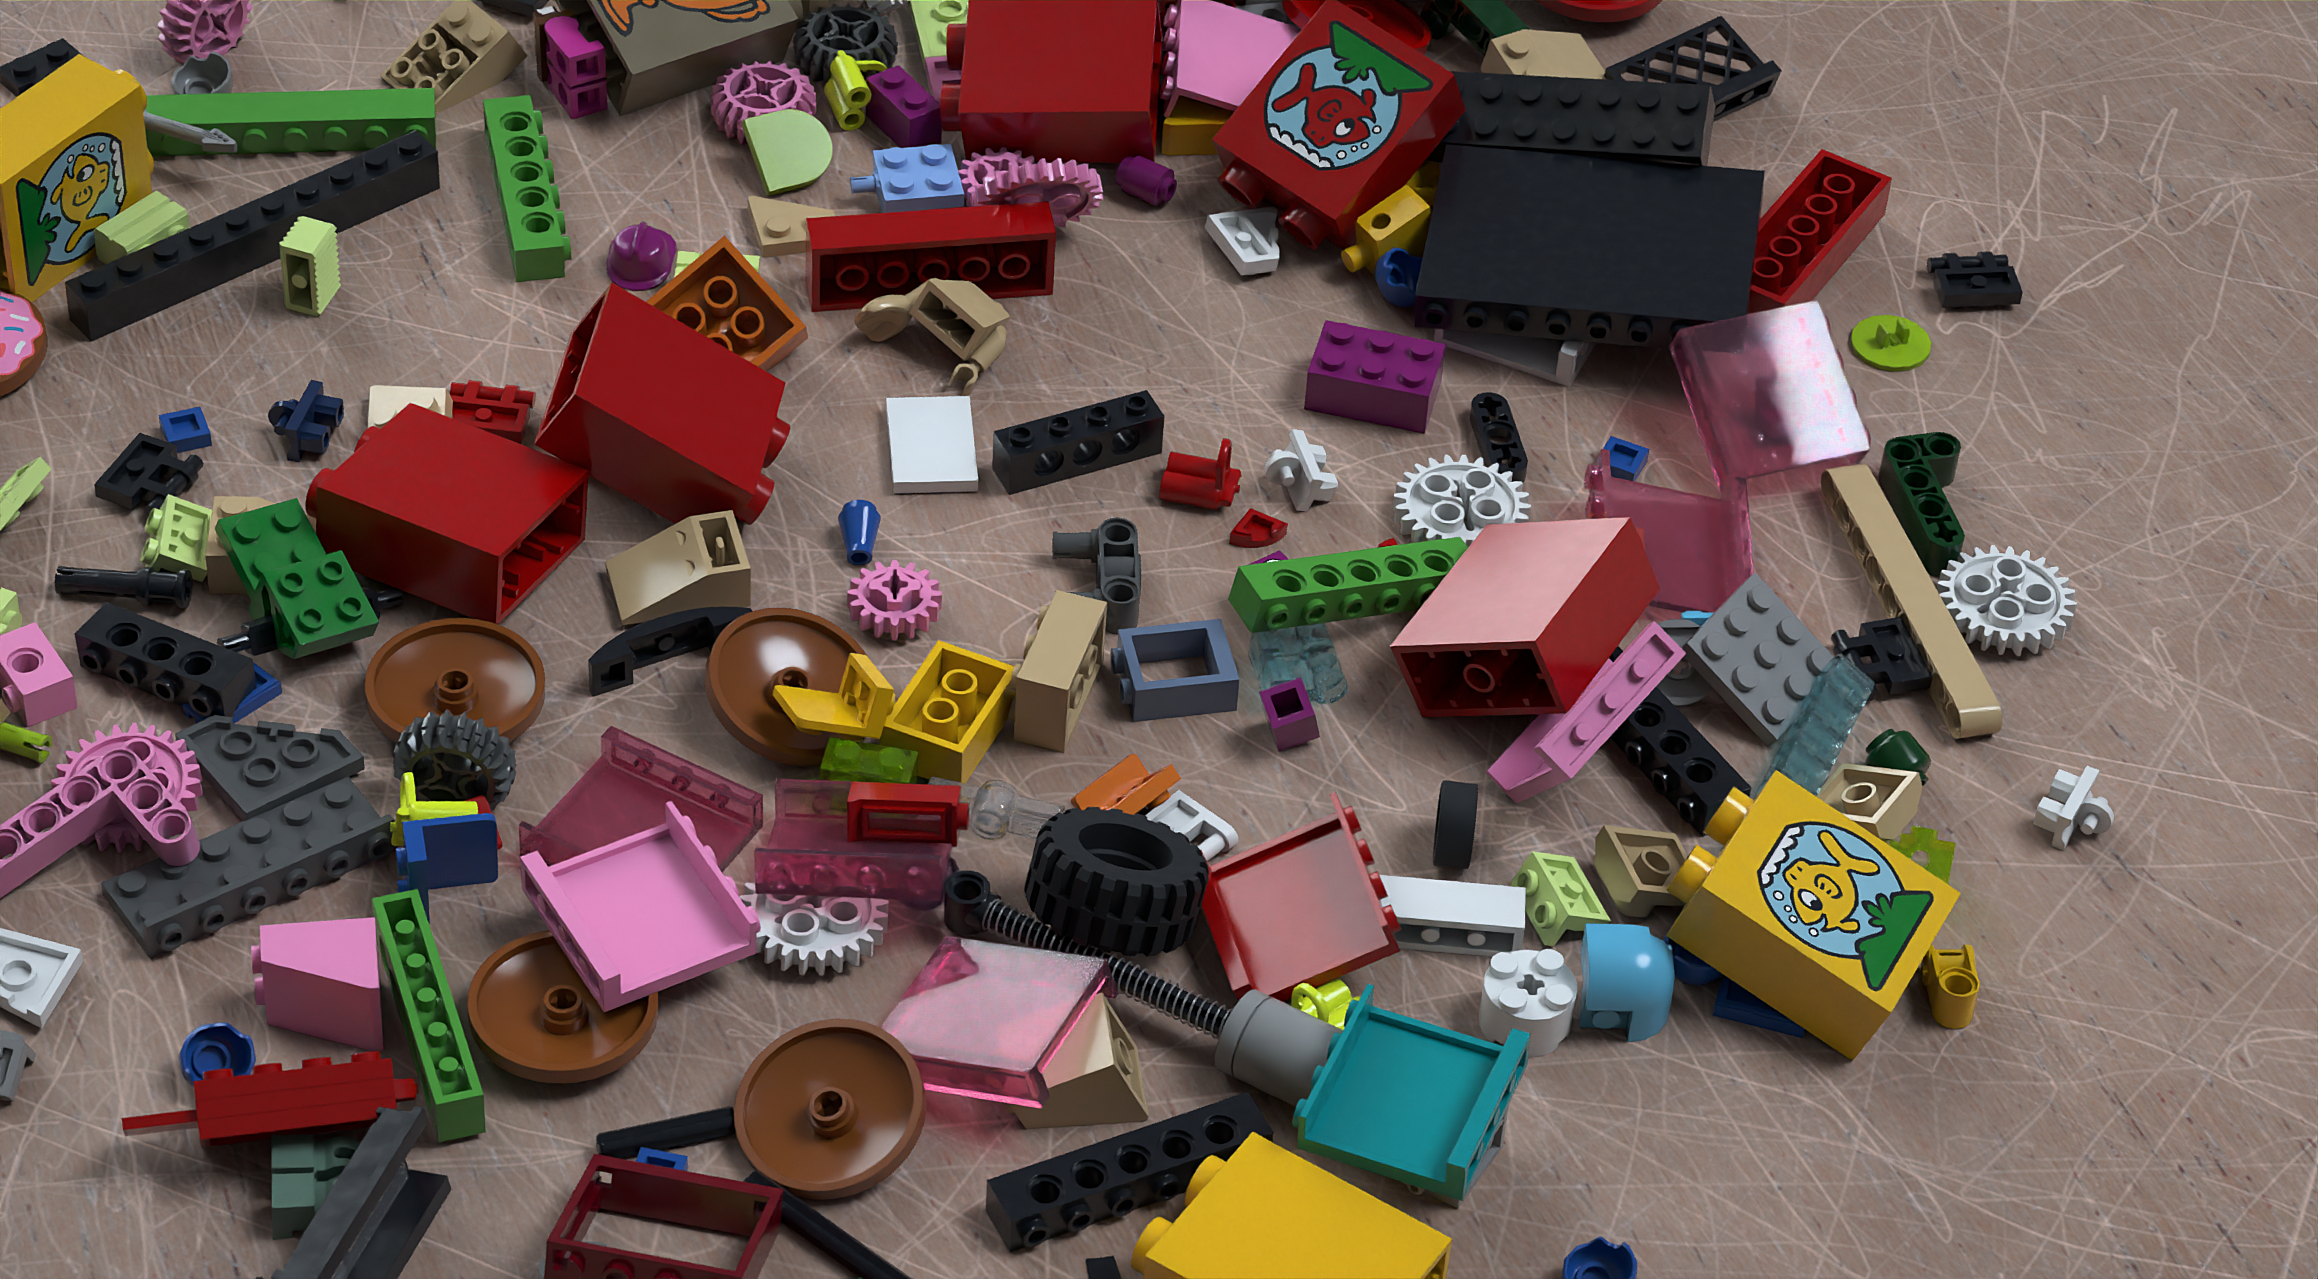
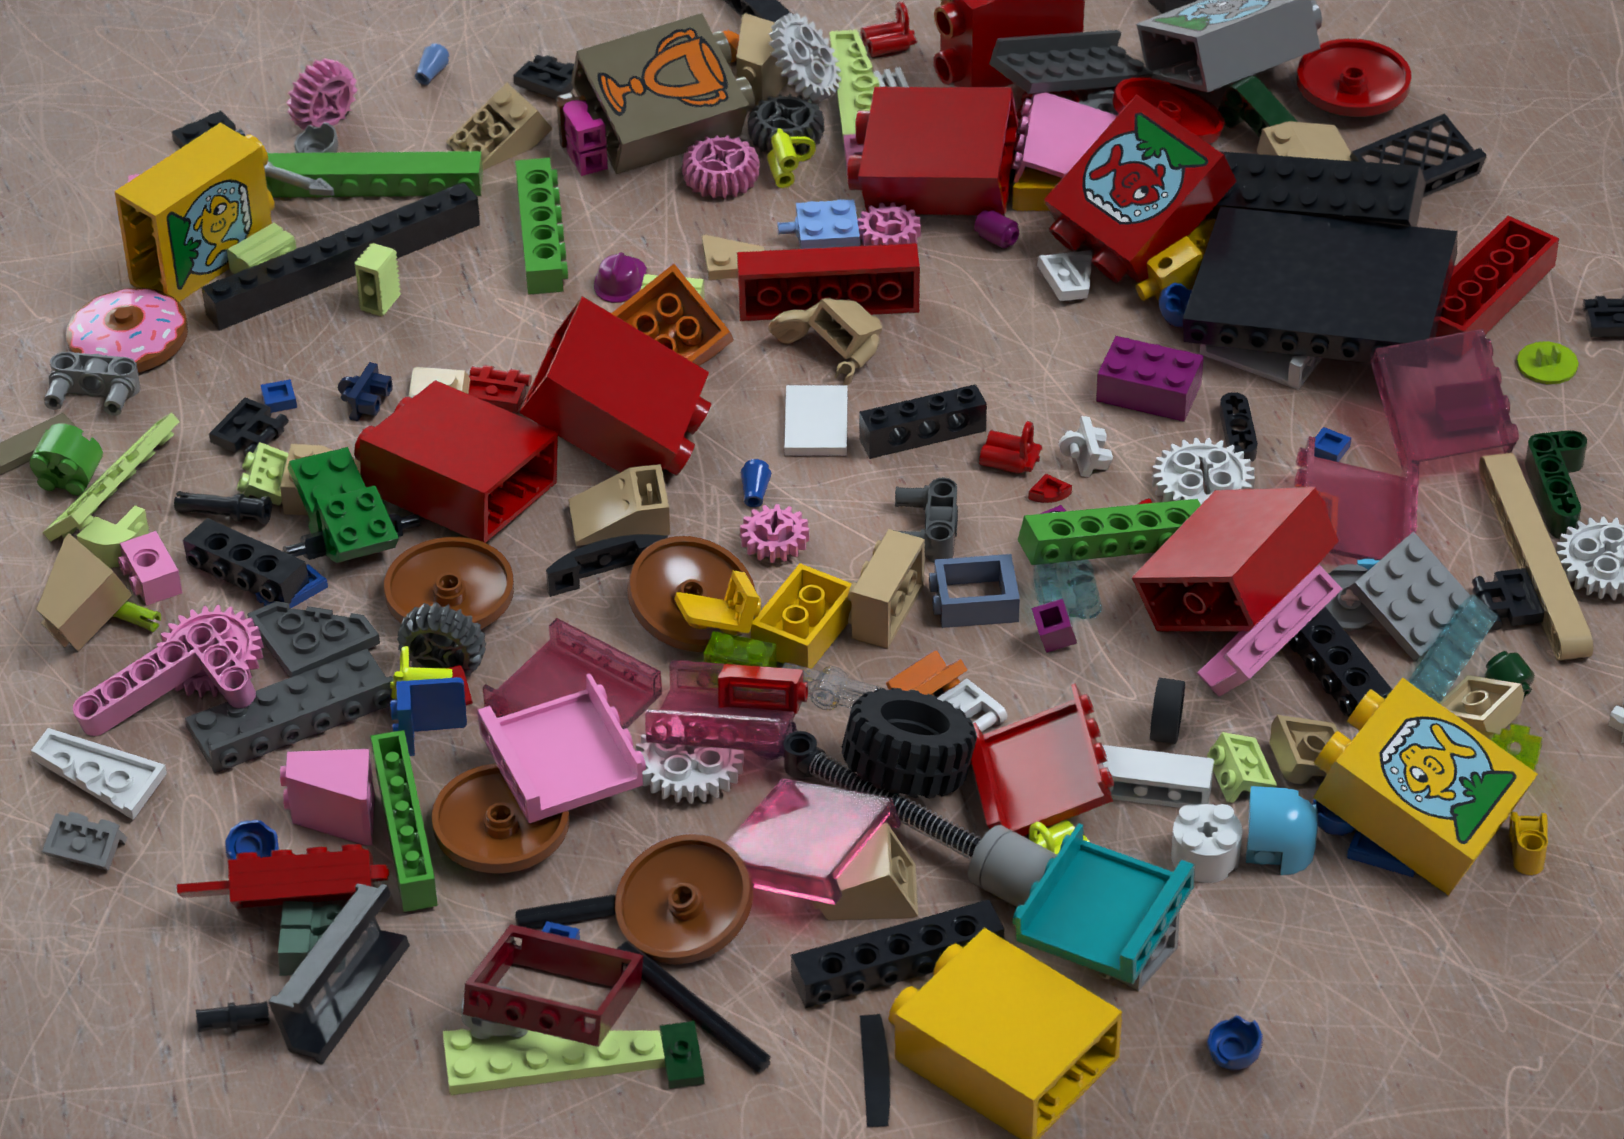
camera: 10 degrees right, 0 degrees up
lime tile [741,109,832,196] -> none
magenta brick [865,65,942,148] -> none
bright pink gear [971,158,1103,227] -> none

